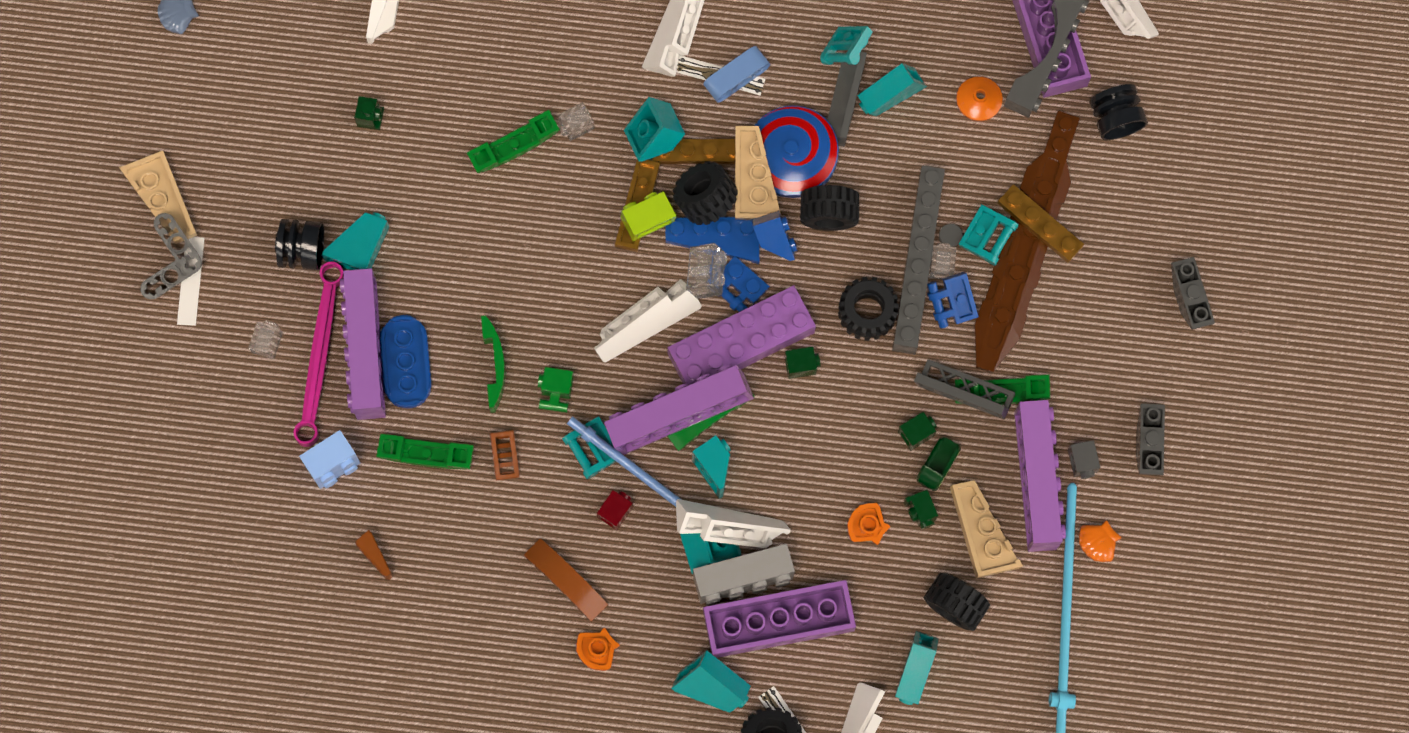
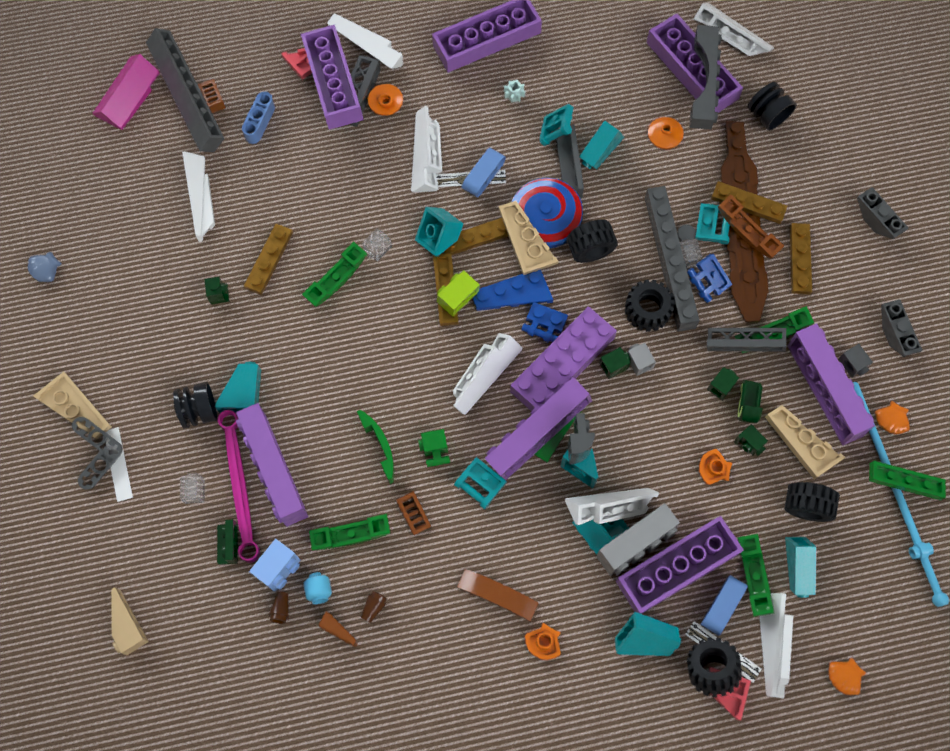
camera: 15 degrees left, 5 degrees down
blue tile [380,315,432,409] -> none
medium blue bar [567,416,682,507] -> none
dark red brick [597,490,633,531] -> none
black tyre [673,161,738,225] -> none
clear brick [686,243,727,299] -> none
blue slope [753,211,798,261] -> none
none -> tan slope [111,587,149,655]
none -> dark green bracket [217,519,238,565]
none -> pearl gold plate [244,223,293,295]
none -> reddish brown cone [269,592,289,624]
none -> medium azure head [303,572,332,604]
none -> reddish brown cone [361,591,387,623]
none -> dark grey brick [567,413,595,464]
none -> light grey brick [627,343,656,376]
none -> medium blue beam [701,575,748,636]
none -> dark orange slope [718,194,784,259]
none -> green slope [738,534,774,617]
none -> pearl gold plate [790,223,812,295]
none -> green plate [869,461,946,500]

